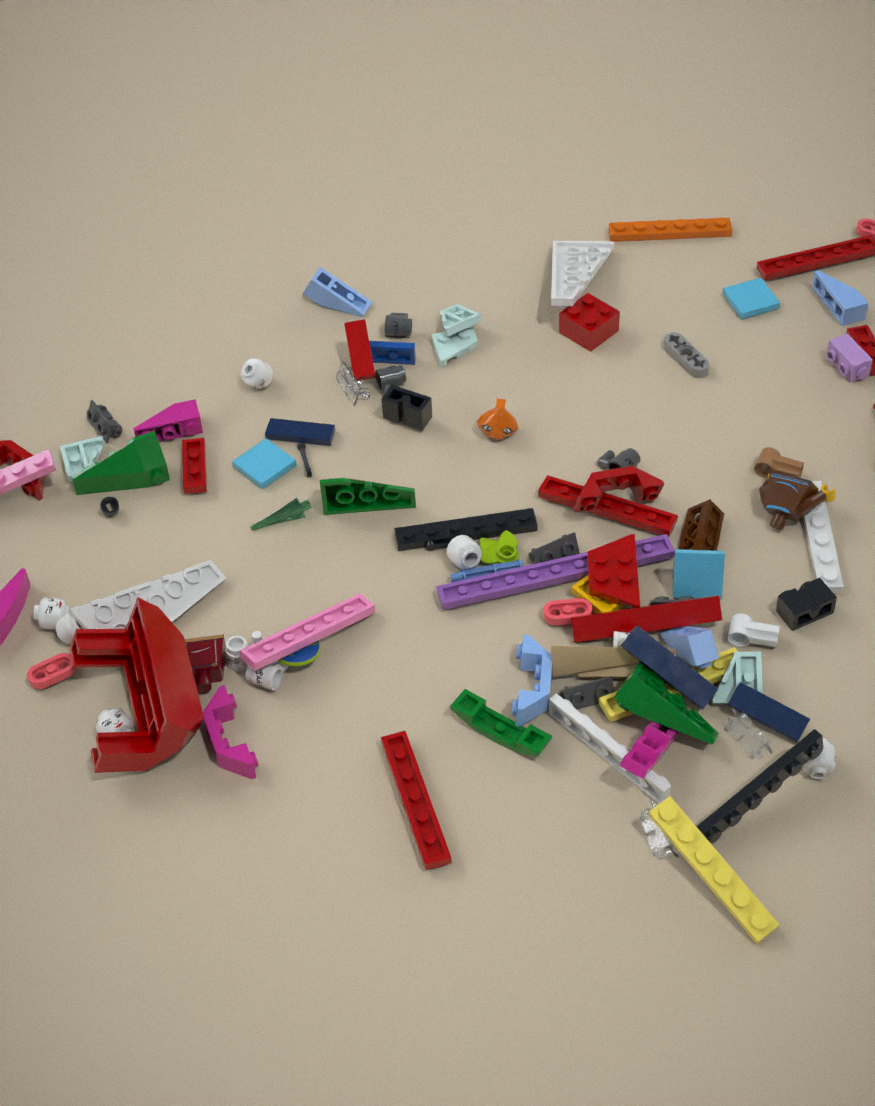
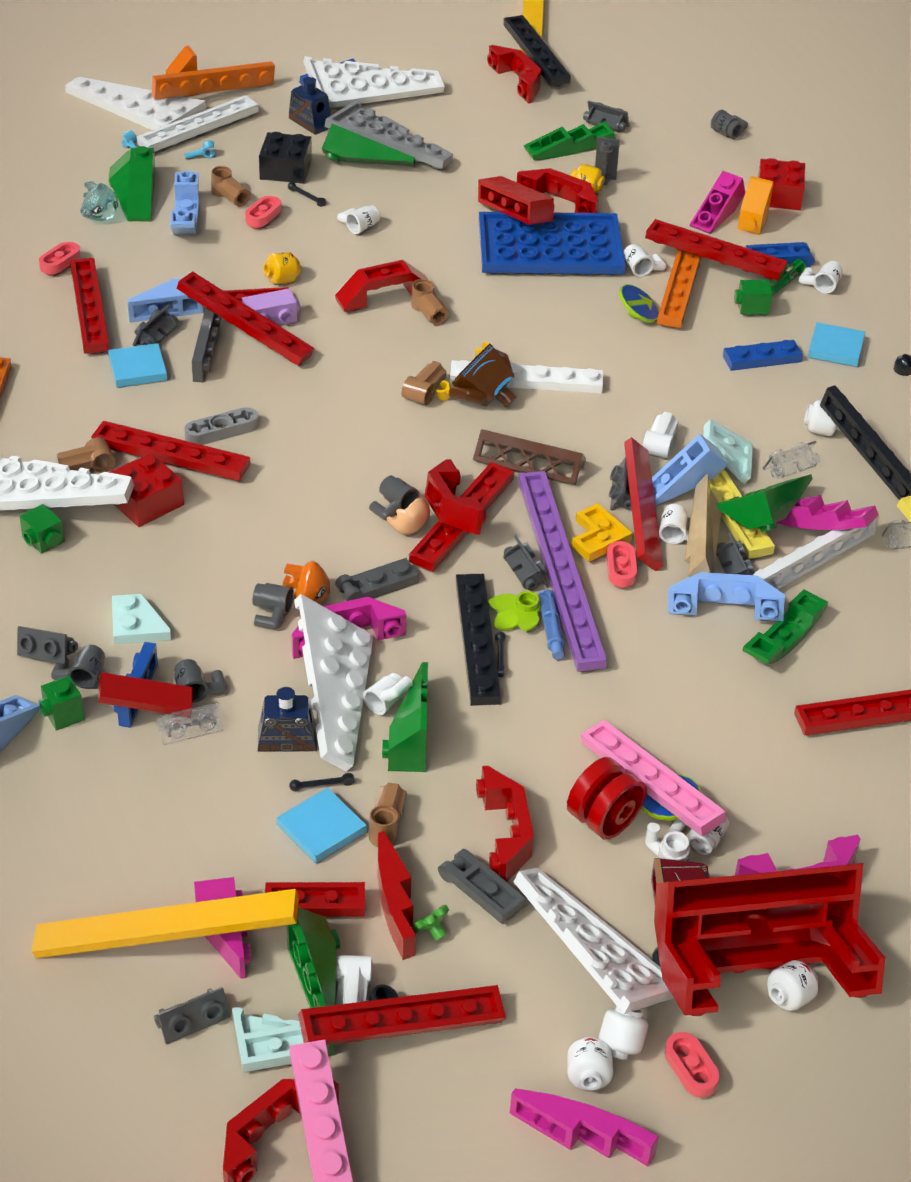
camera: 90 degrees left, 5 degrees down
white head [241,358,273,389] -> none
clear green piece [251,497,312,530] -> none
dark blue tile [265,418,336,446] -> none
black brick [381,385,433,431] -> none
light aqua wing [440,304,482,336] -> none
white head [447,535,482,569] -> none
red wing [587,534,640,608] -> none
dark blue tile [620,625,718,710] -> none
medium azure tile [673,549,725,599] -> none
dark blue tile [728,682,810,743] -> none
black brick [776,578,837,631] -> none
none -> dark grey hinge [17,626,78,664]
none -> green brick [19,504,65,554]
none -> yellow tile [31,889,299,958]
none -> green brick [39,676,84,731]
none -> medium nougat piece [57,437,115,473]
none -> red plate [91,421,250,481]
none -> dark grey hinge [133,304,178,346]
none -> red plate [176,271,314,366]
none -> dark grey plate [192,307,222,382]
none -> dark grey piece [252,583,294,630]
none -> torso [257,687,316,752]
none -> dark pink slope [291,597,406,659]
none -> white wing [294,594,374,772]
none -> red plate [298,985,506,1046]
none -> dark grey plate [335,558,419,601]
none -> white piece [336,955,372,1005]
none -> white piece [363,673,413,715]
none -> medium nougat piece [369,782,407,847]
none -> red slope [378,831,416,960]
none -> light nougat hair [387,497,430,535]
none -> bright green plant [412,905,449,941]
none -> dark grey plate [438,849,526,924]
none -> red slope [476,766,534,882]
none -> red wheel [567,757,647,840]

